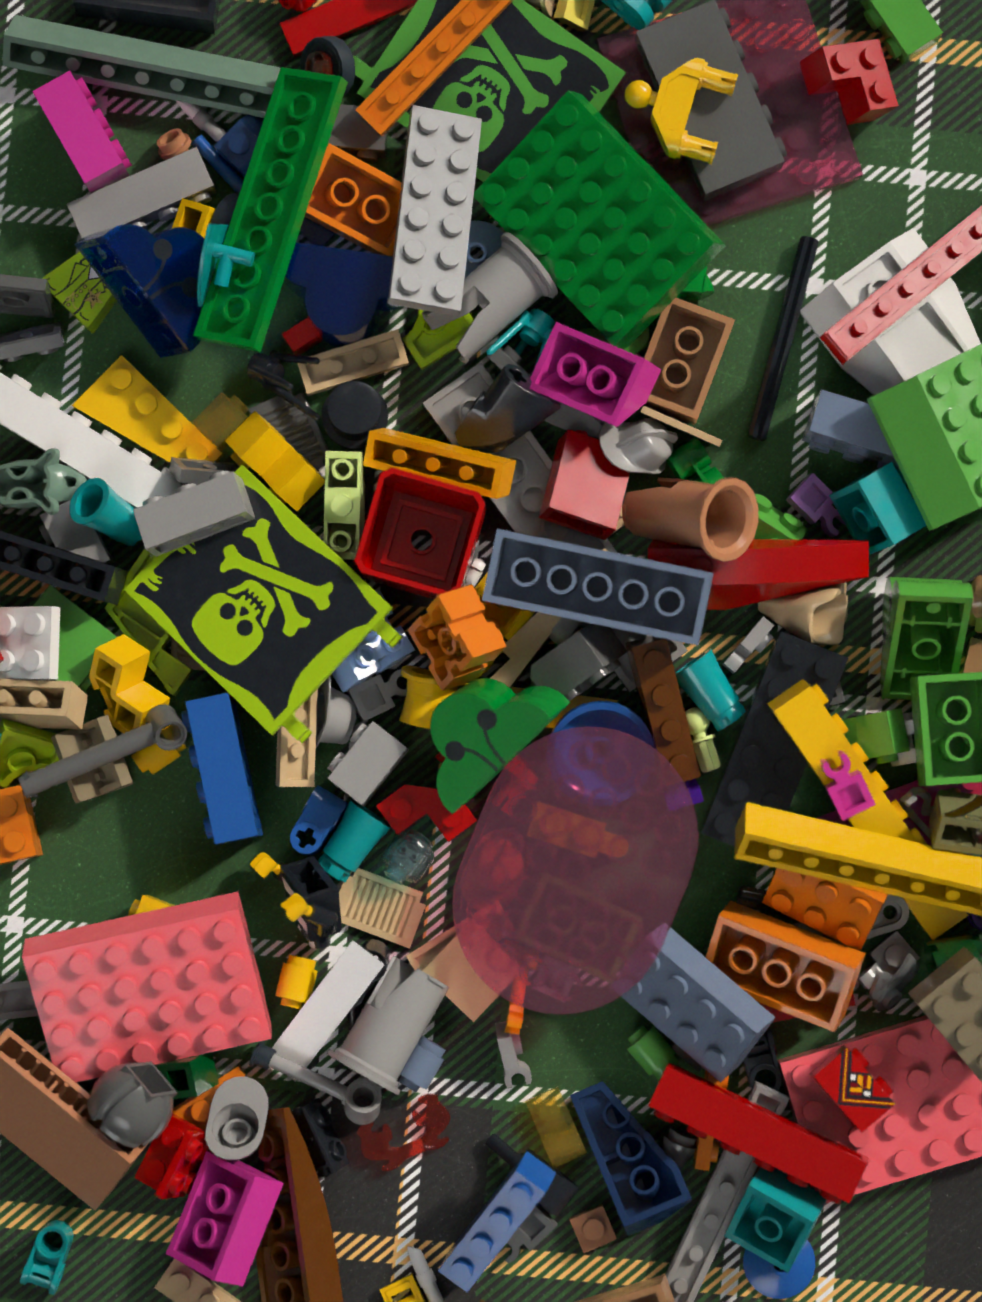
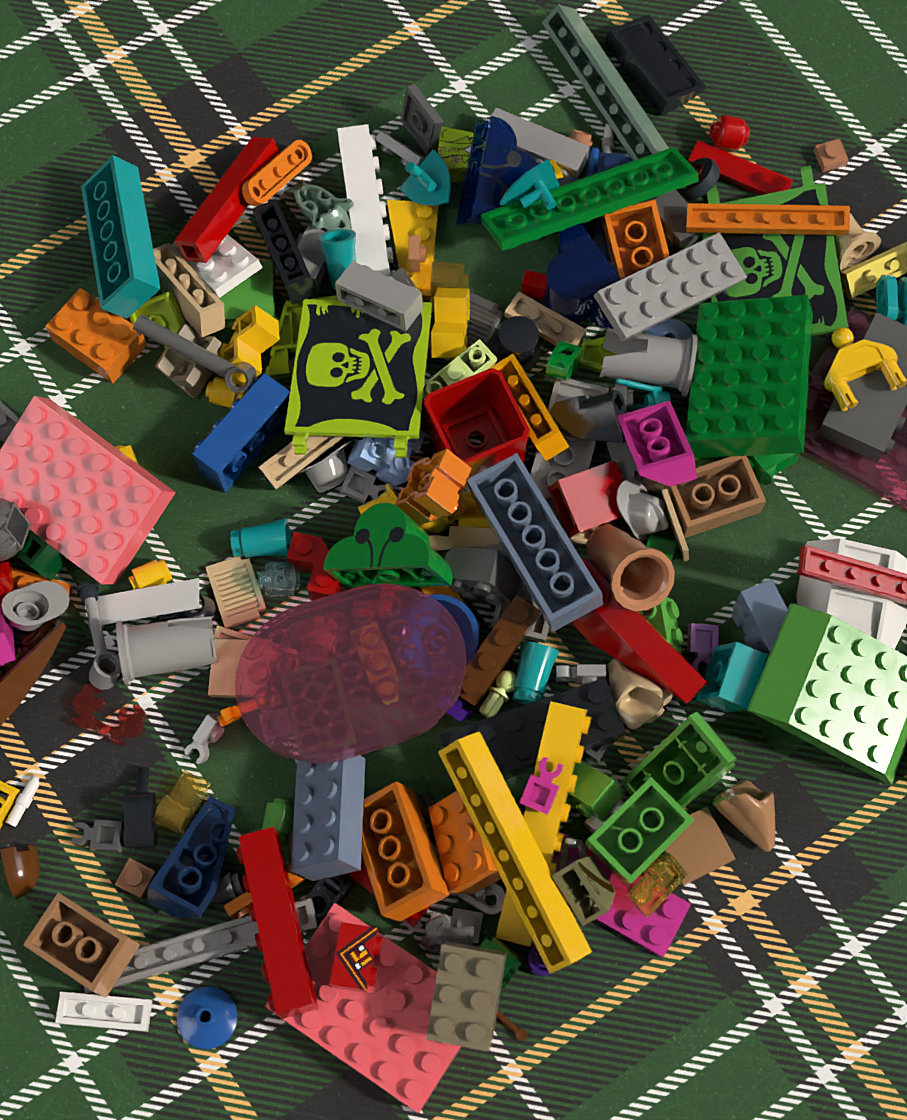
camera: 50 degrees right, 15 degrees down
dark pink brick [32,70,132,193] -> none
black plant [247,350,321,421] -> none
black torso [250,852,342,949] -> none
blue piece [290,785,349,856] -> none
black hinge [291,1098,349,1177] -> none
light grey brick [327,721,409,806] -> none
sand blue brick [399,1036,446,1092] -> none
blue brick [438,1151,556,1292] -> none
teal brick [724,1167,827,1273] -> none
black axle [748,236,819,441] -> none
none -> teal shield [399,149,451,206]
none -> nougat plate [409,236,426,272]
none -> green leg [546,340,582,381]

